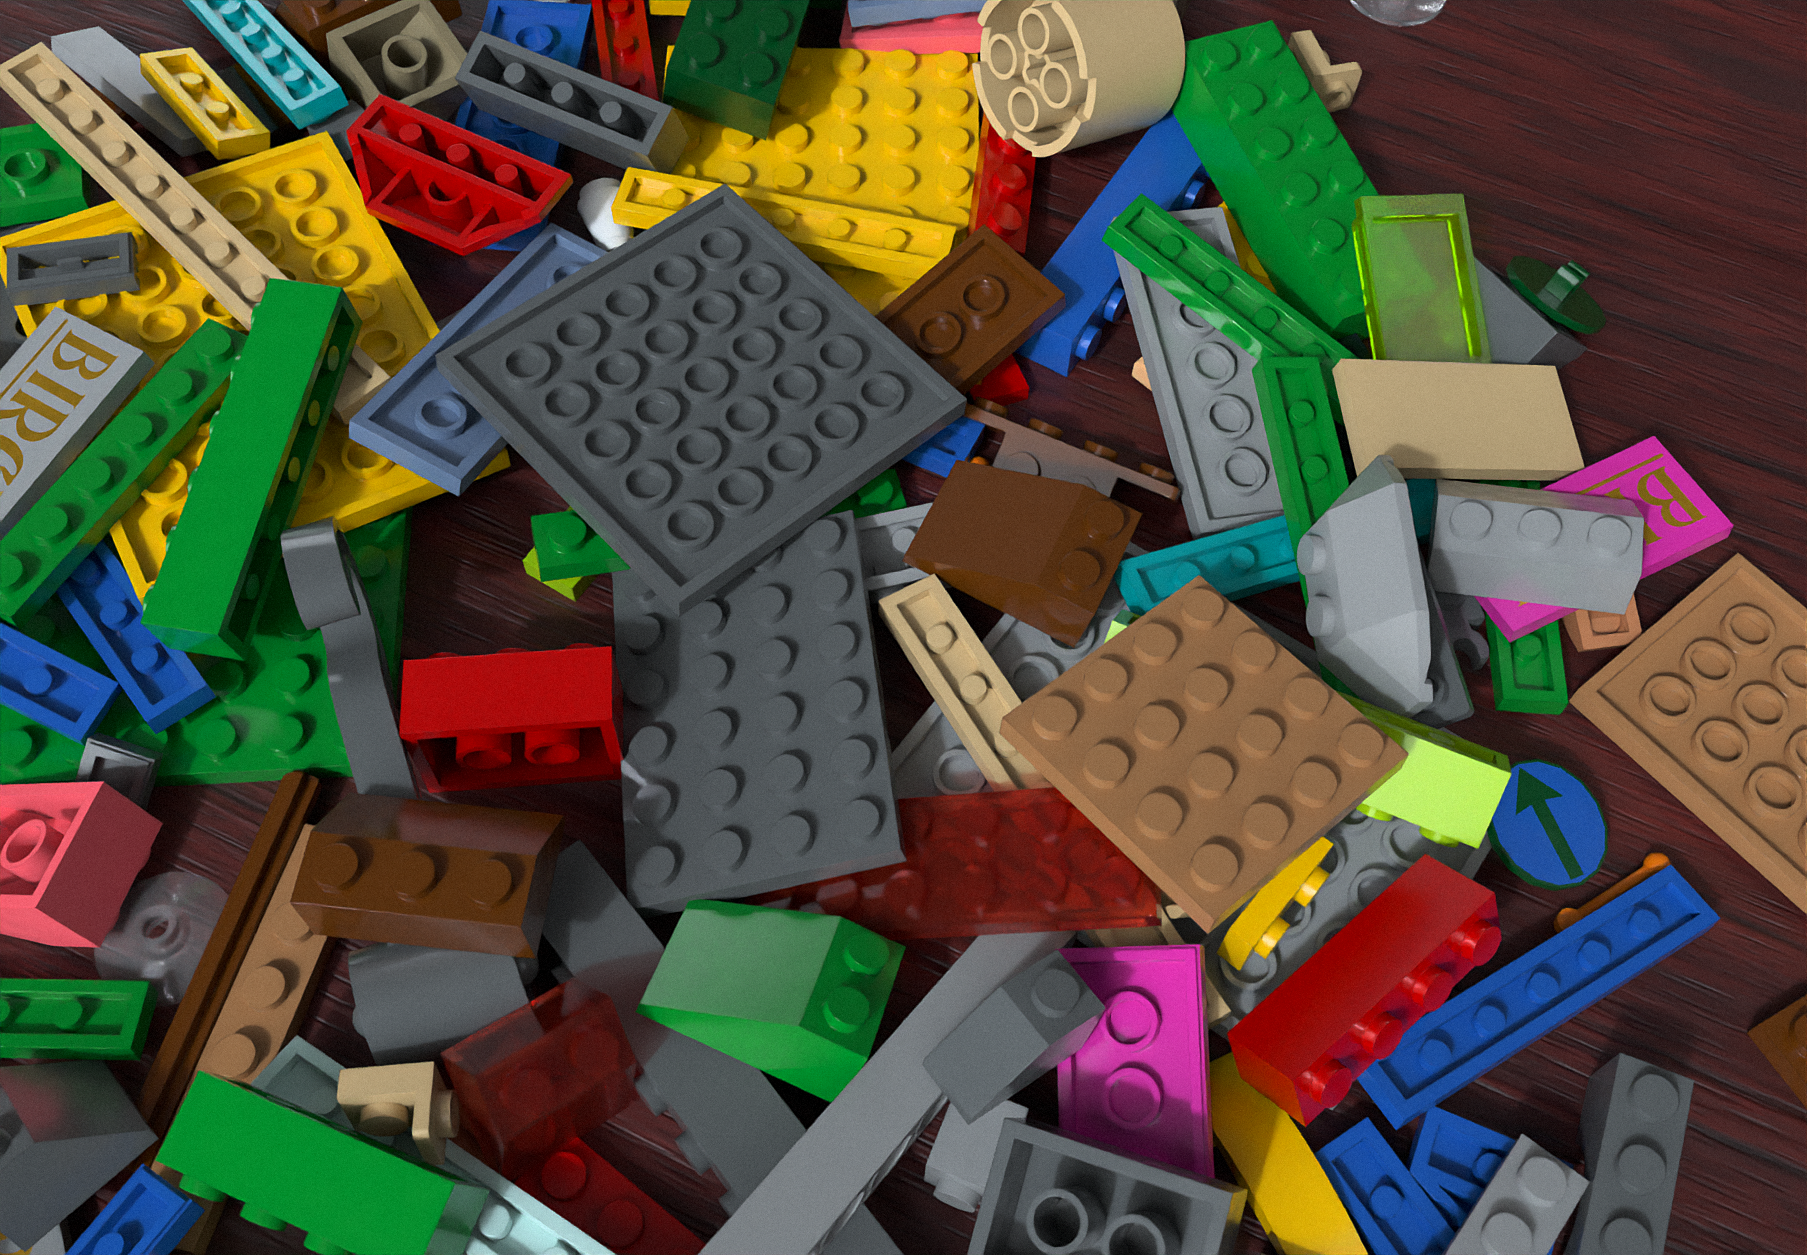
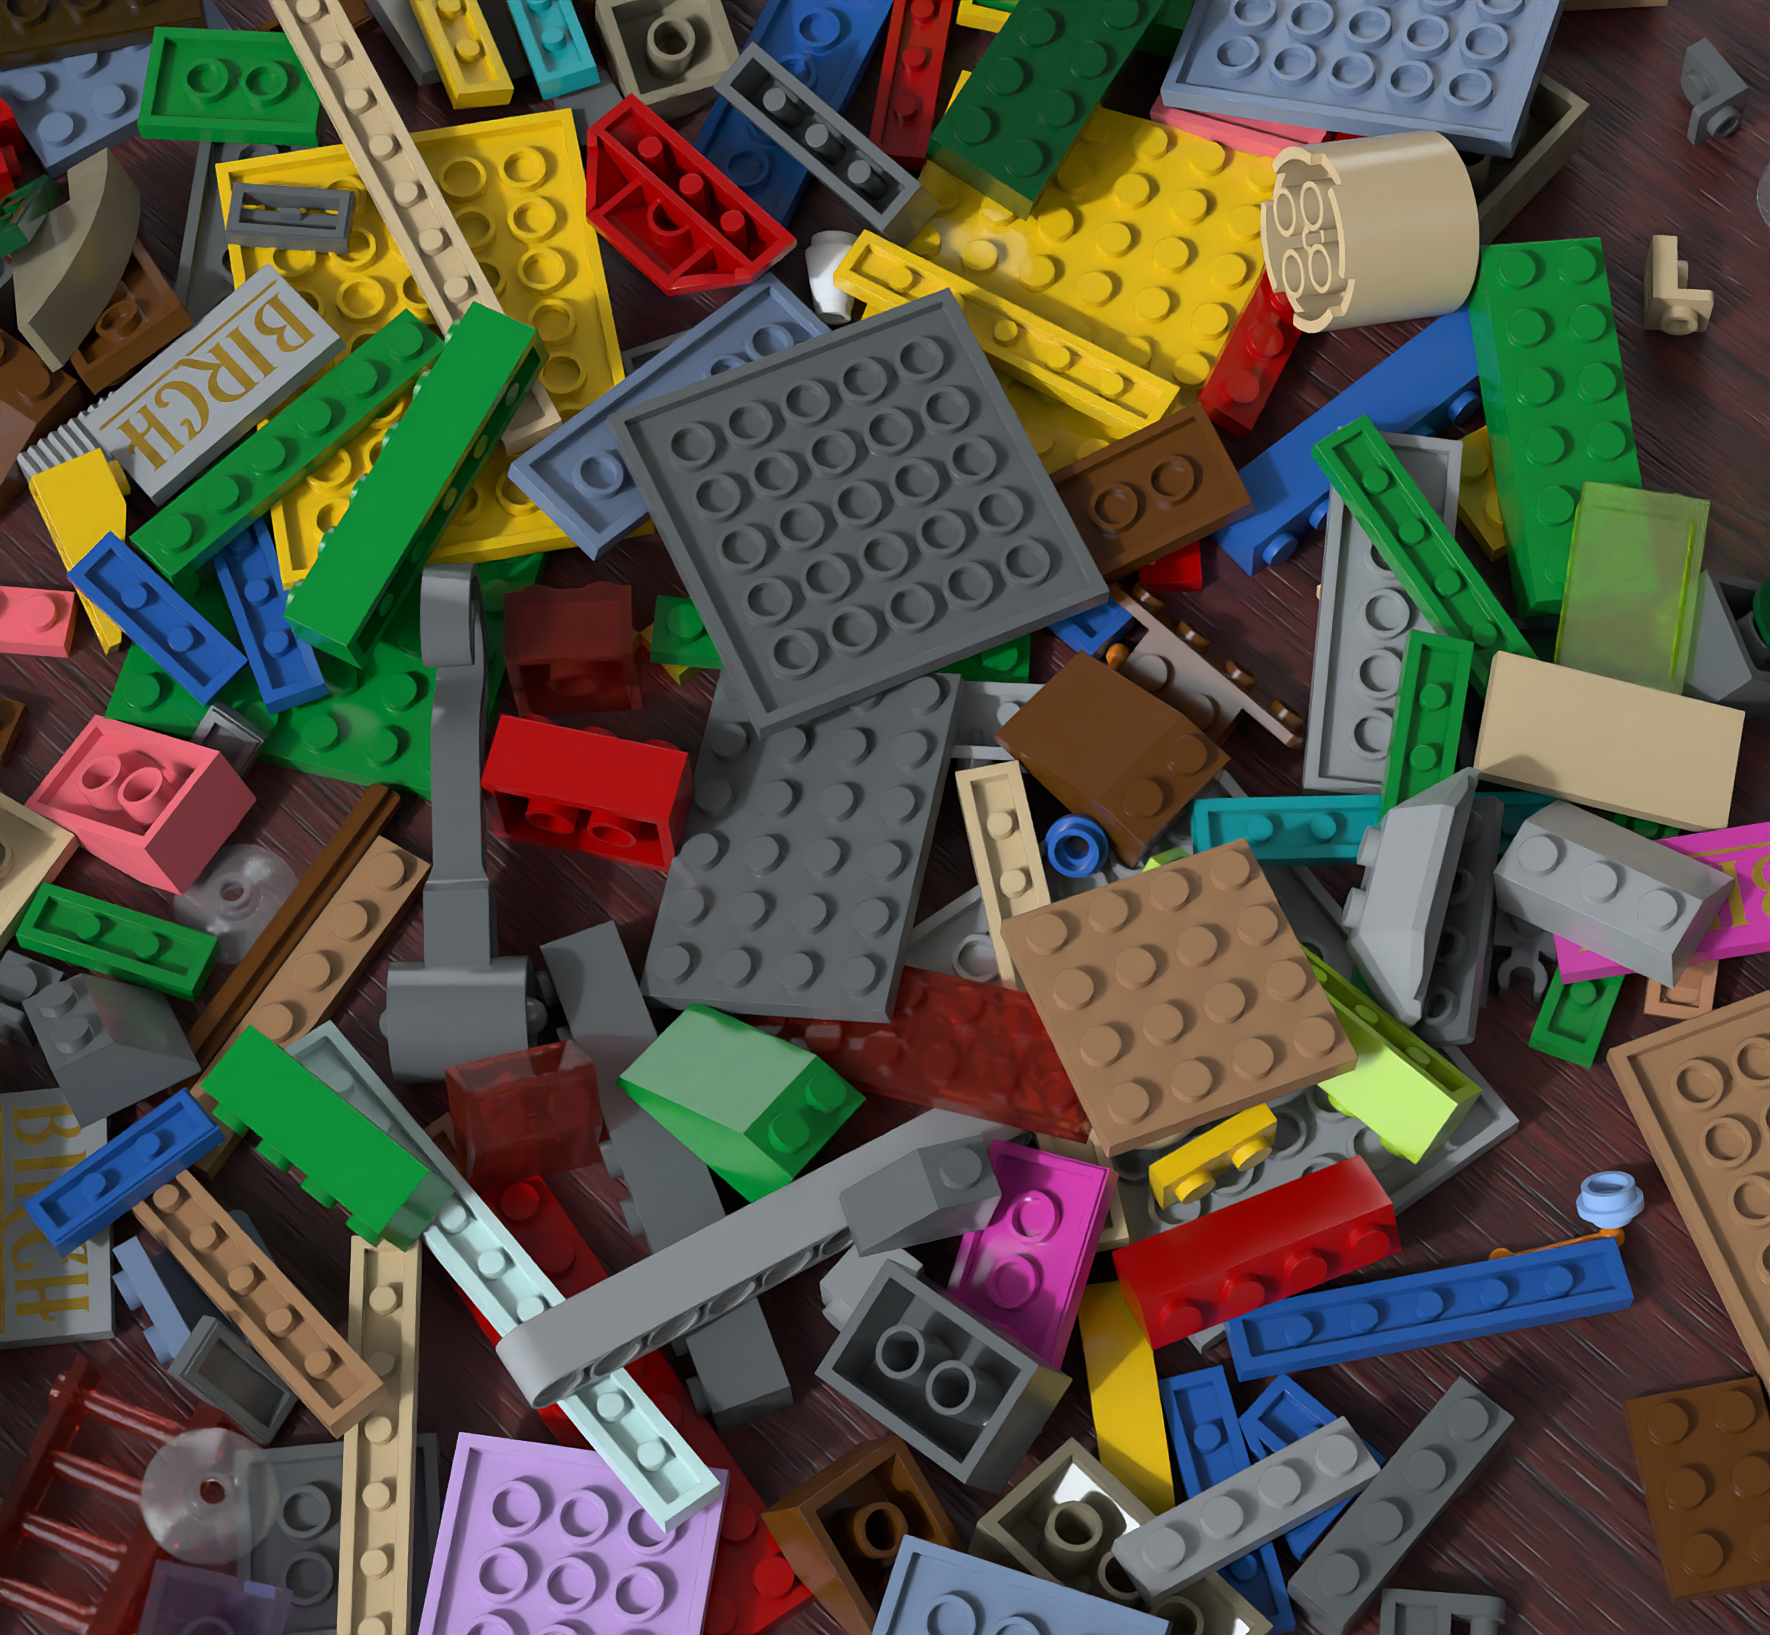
camera: 25 degrees right, 5 degrees up
reddish brown slope [290,793,566,959] -> none
tan bracket [336,1061,460,1165] -> none
blue piece [1487,759,1608,891] -> none
none -> clear red brick [504,581,644,717]
none -> blue plate [1045,814,1110,878]
none -> light blue plate [1576,1171,1645,1229]

